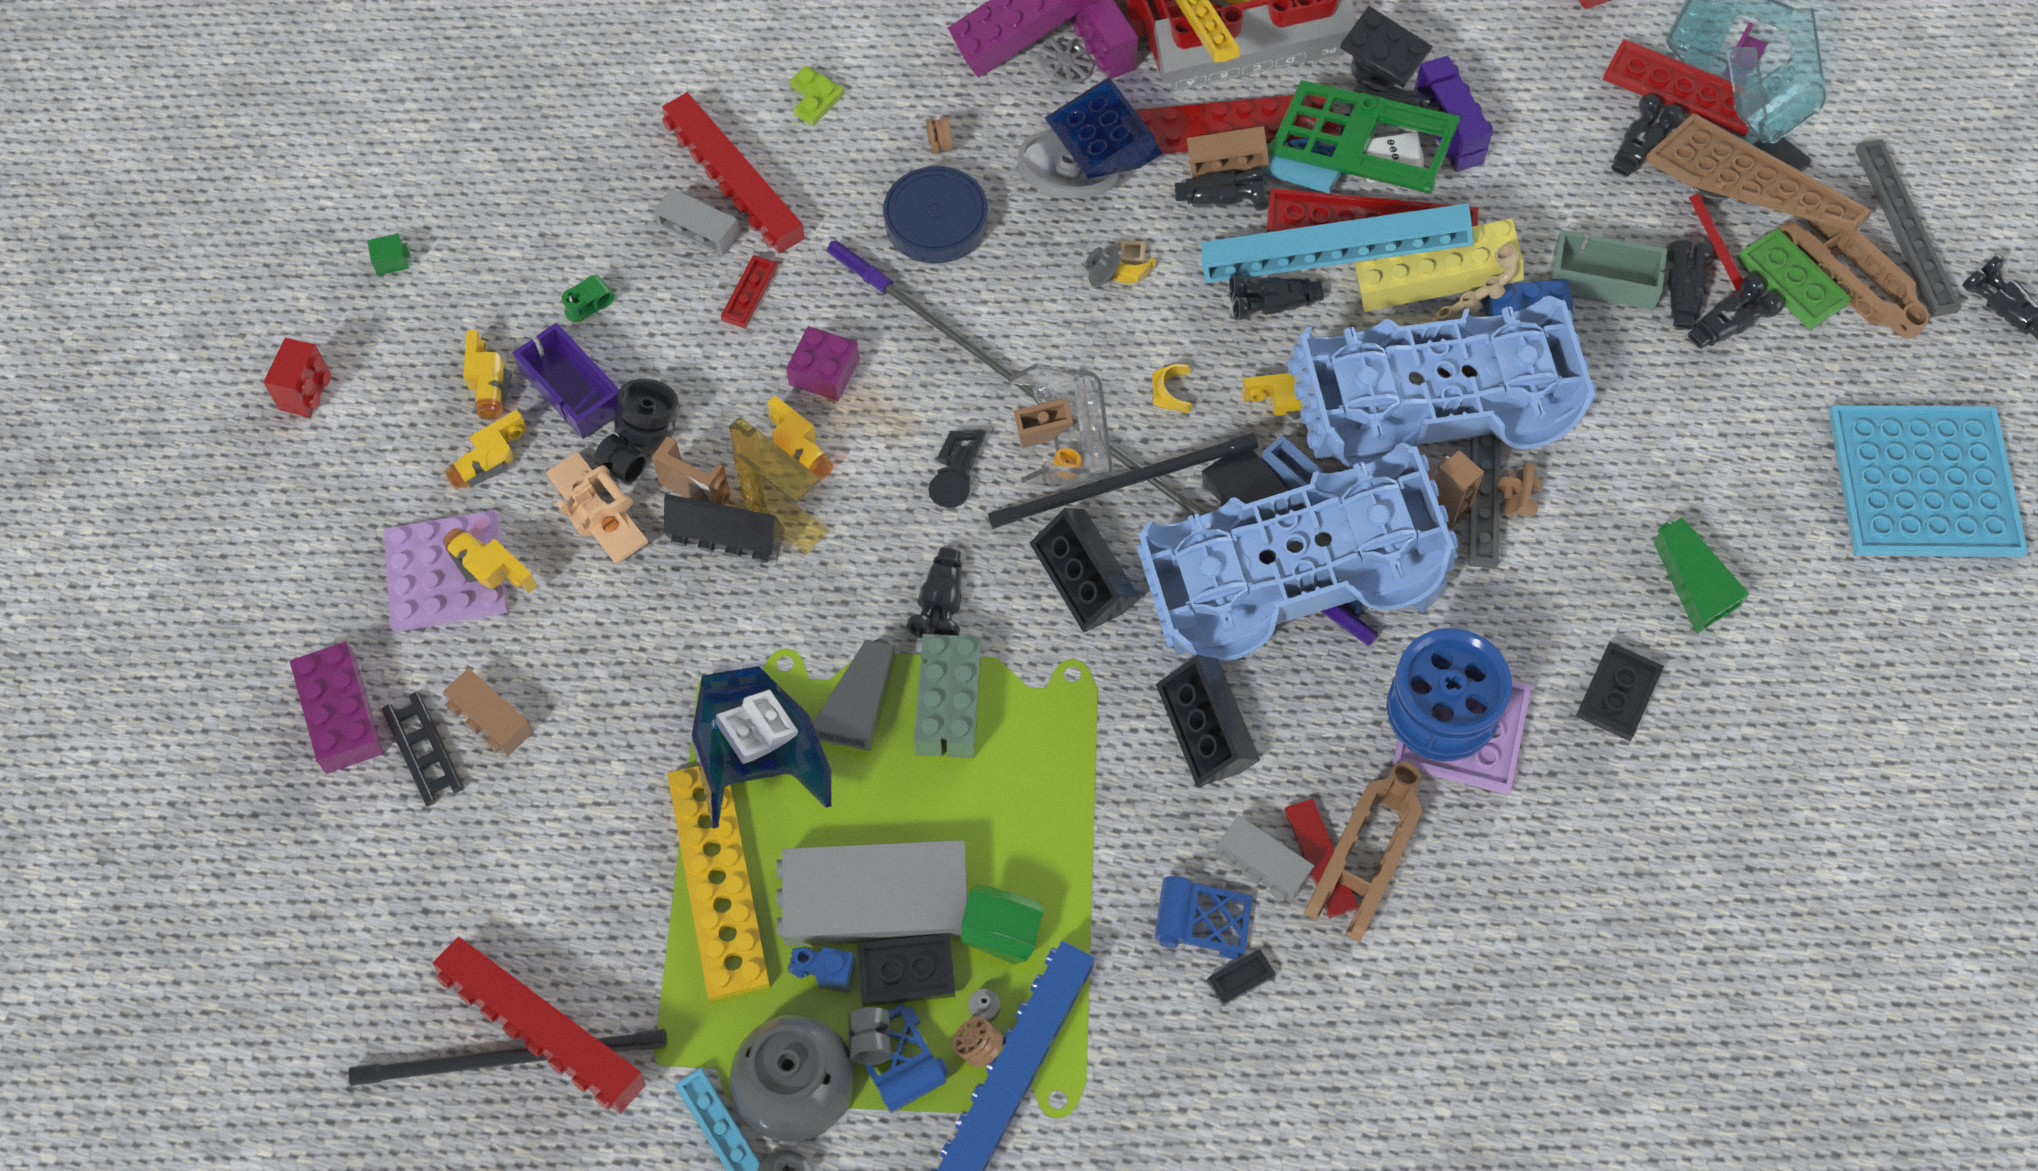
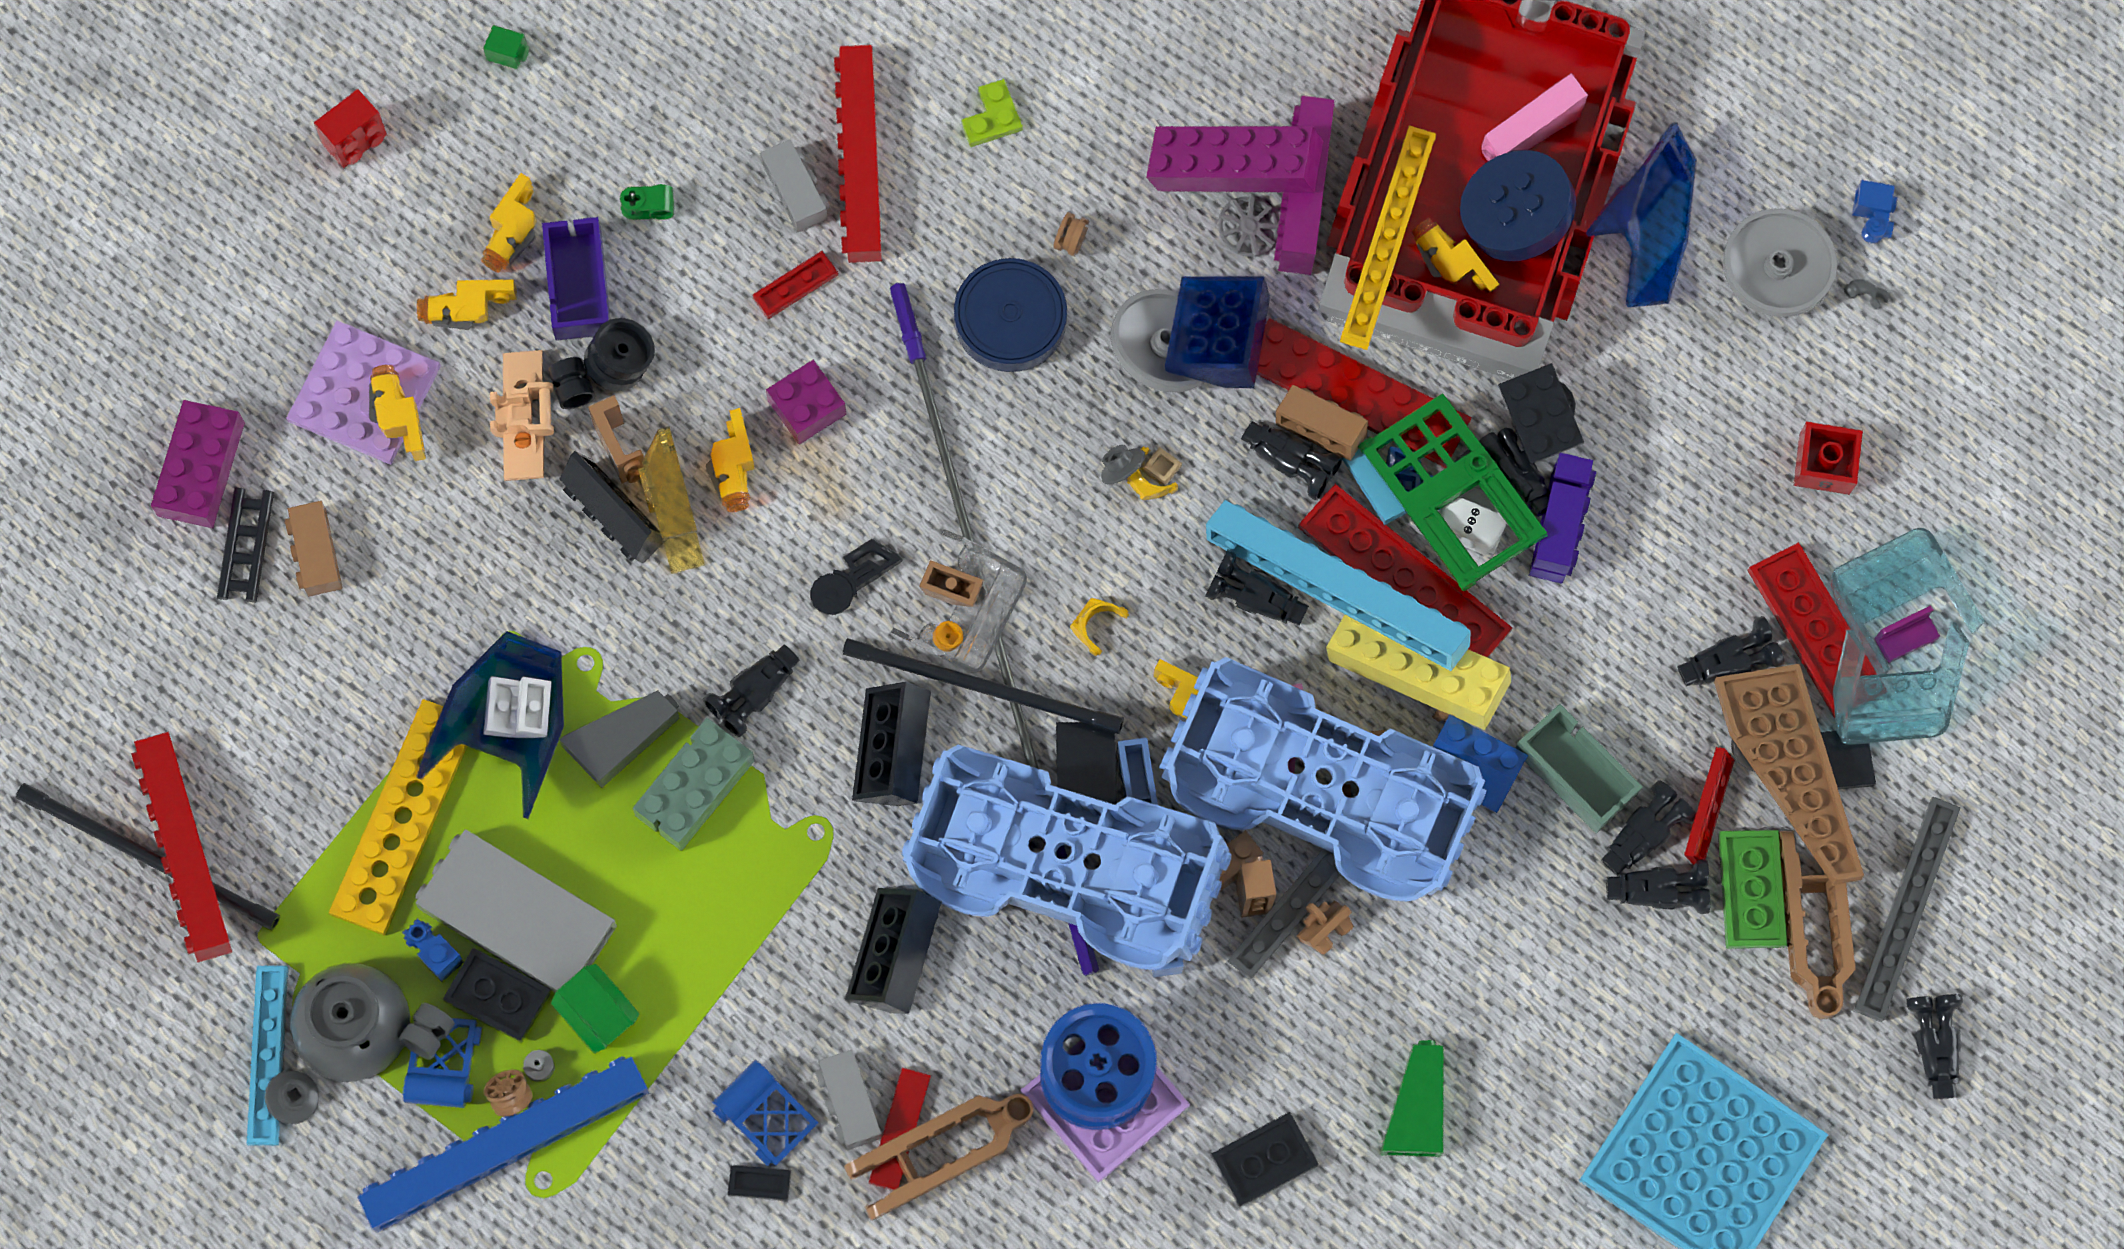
camera: 30 degrees right, 10 degrees up
tan bar [1392,244,1520,327] -> none

